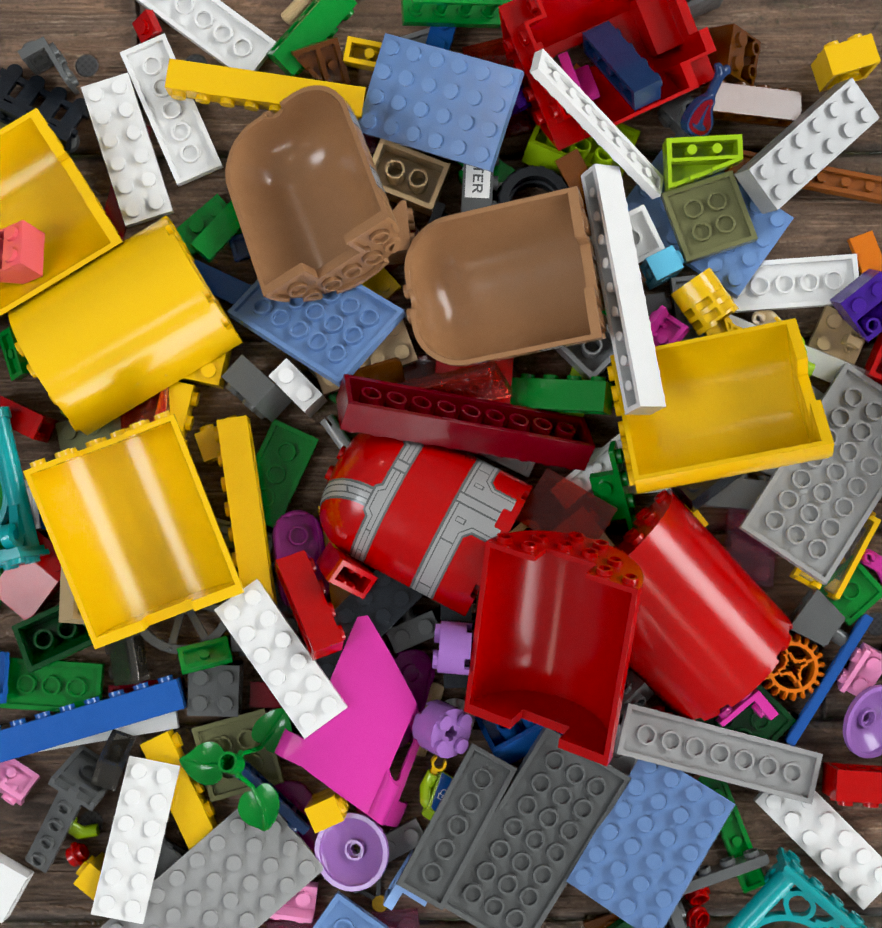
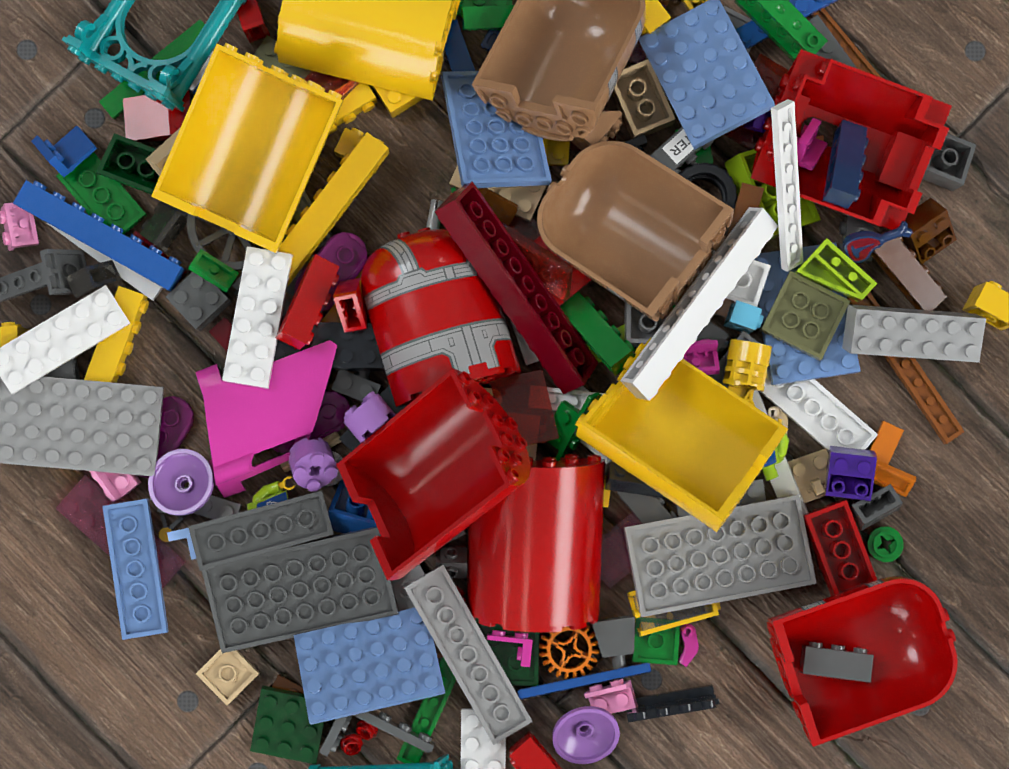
camera: 45 degrees right, 0 degrees up
red plate [65,842,89,867] -> none
lime arm [68,817,100,839] -> none
green plant [179,708,293,831] -> none
olive plate [192,708,285,802] -> none
dark grey brick [221,355,292,422] -> none
dark blue plate [233,757,311,835] -> none
green plate [256,419,320,528] -> none
white brick [269,358,327,418] -> none
yellow brick [305,788,350,834] -> none

